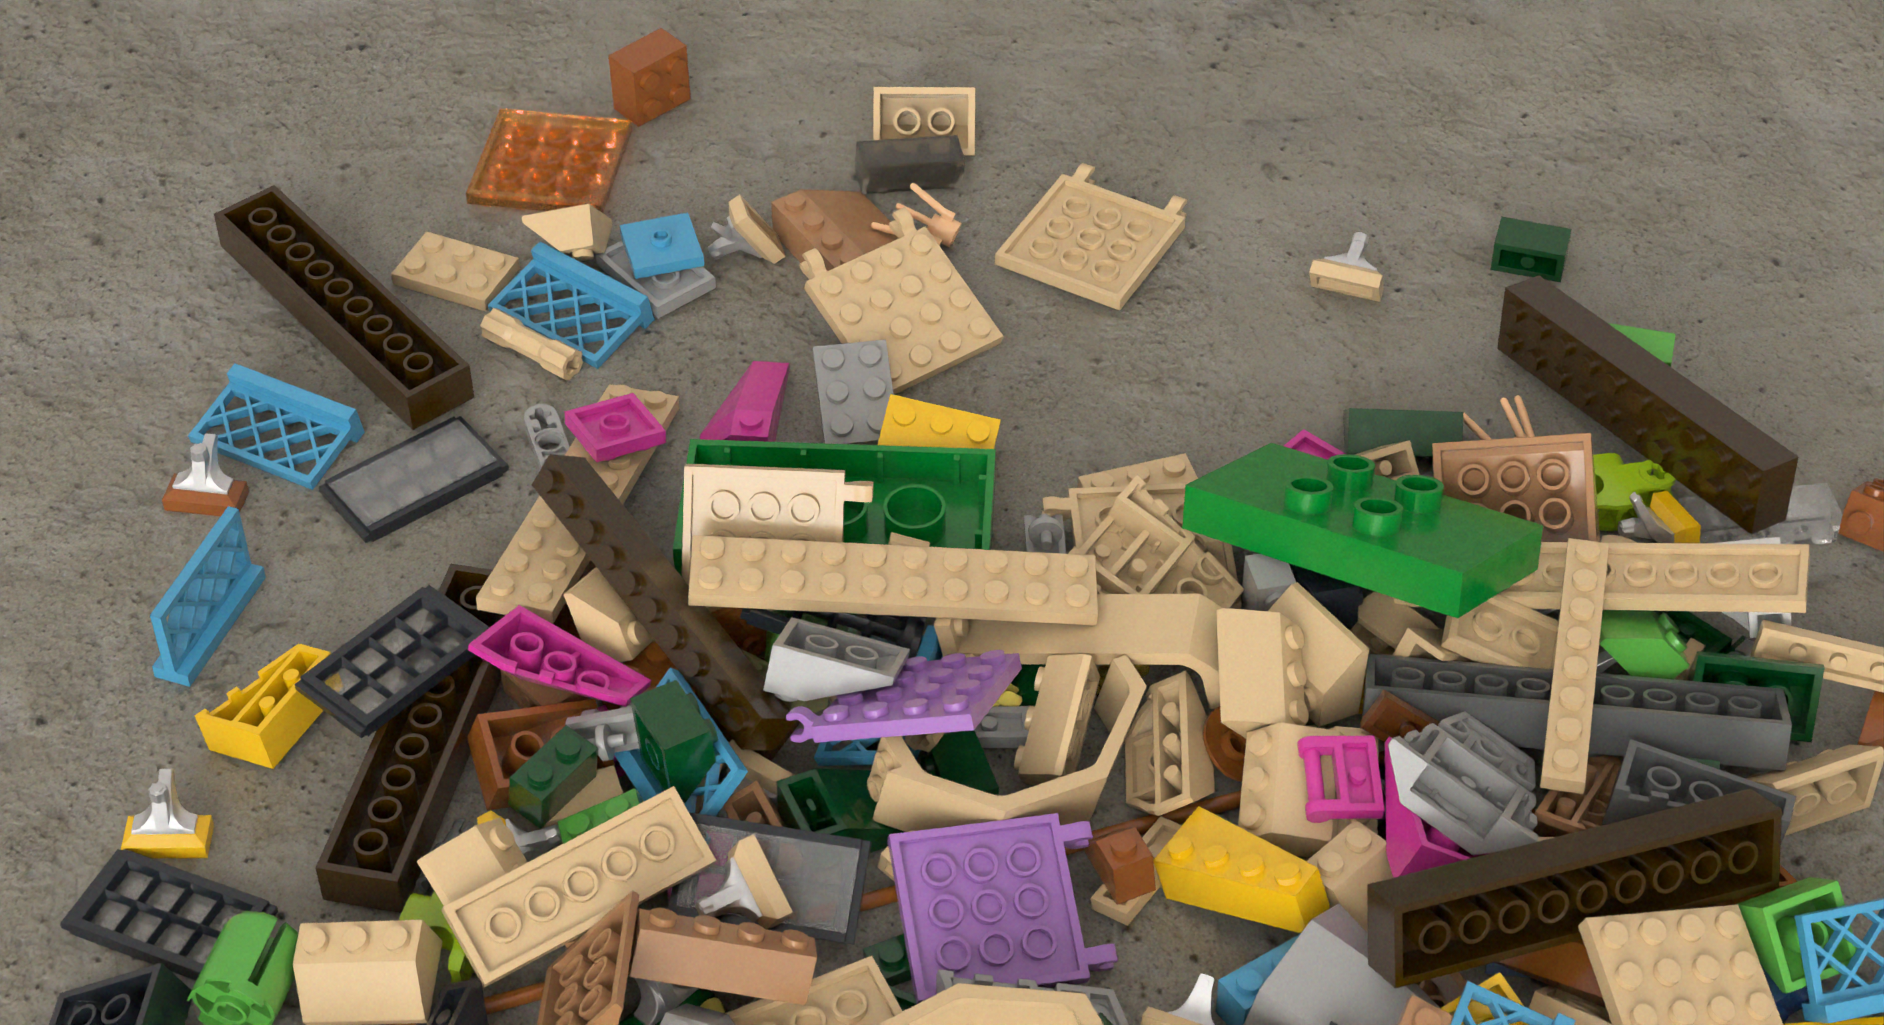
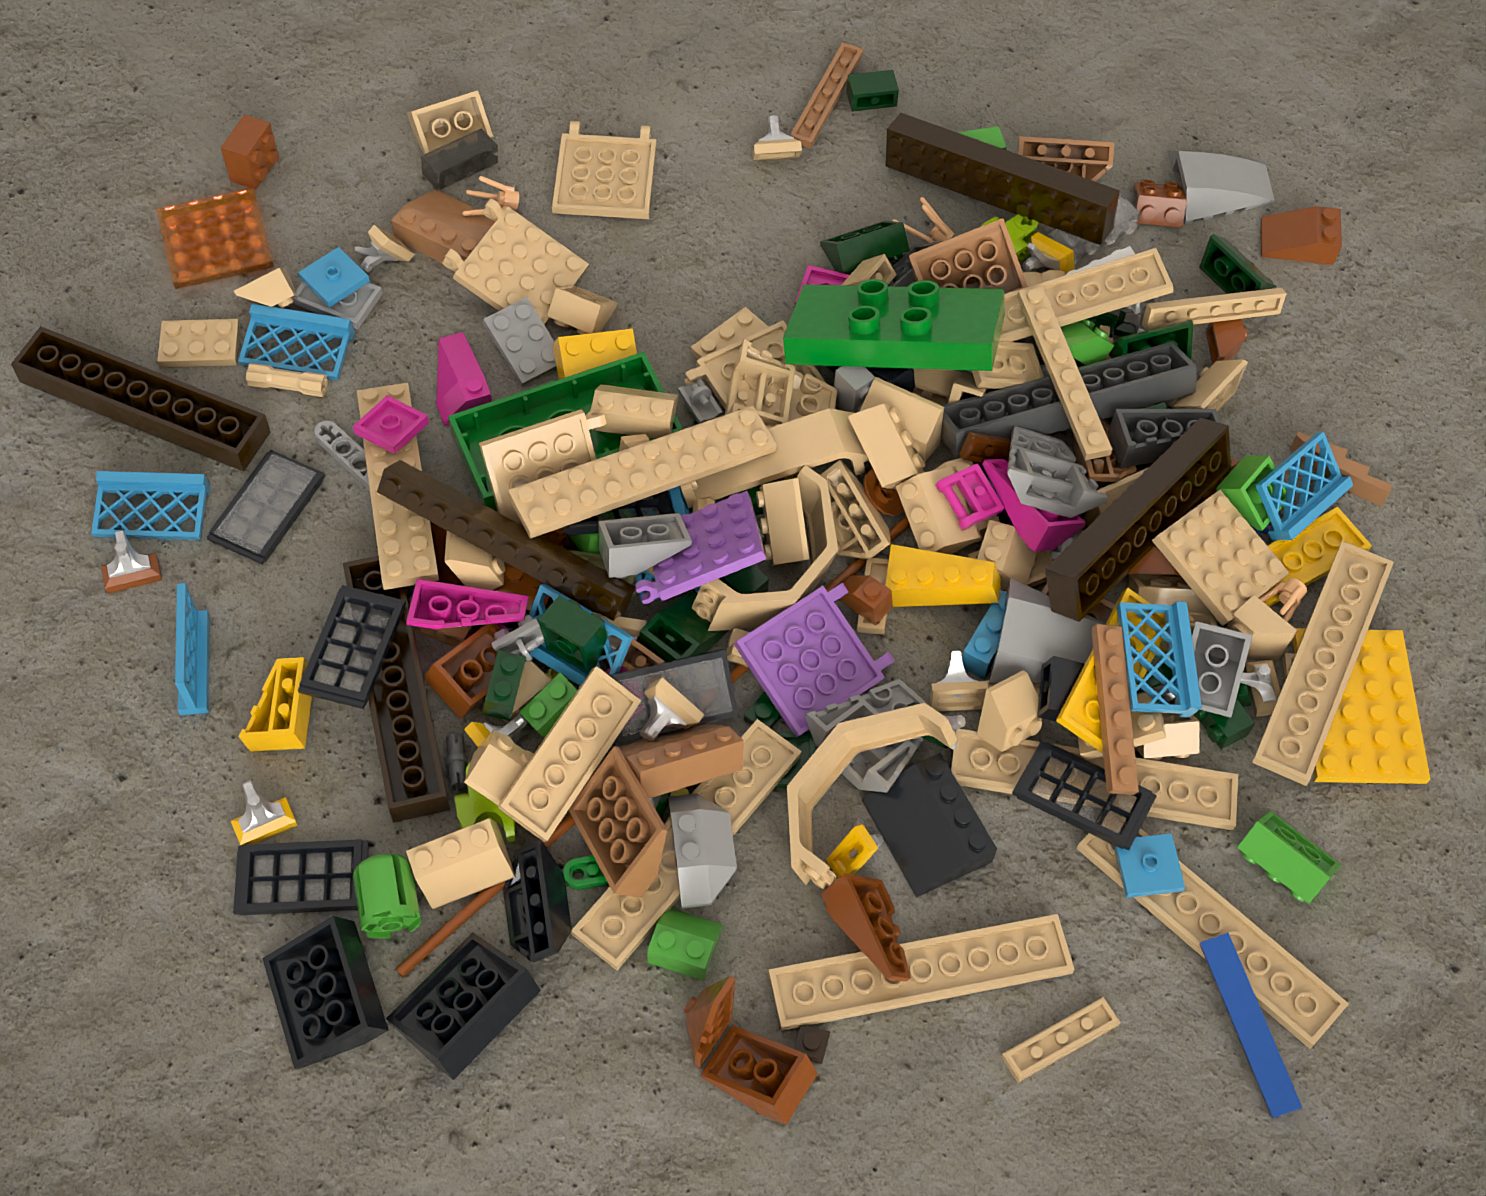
camera: 30 degrees left, 15 degrees up
none -> tan slope [547,285,618,334]
none -> tan slope [591,385,678,439]
none -> medium nougat plate [790,42,863,149]
none -> medium nougat wedge [1018,136,1115,181]

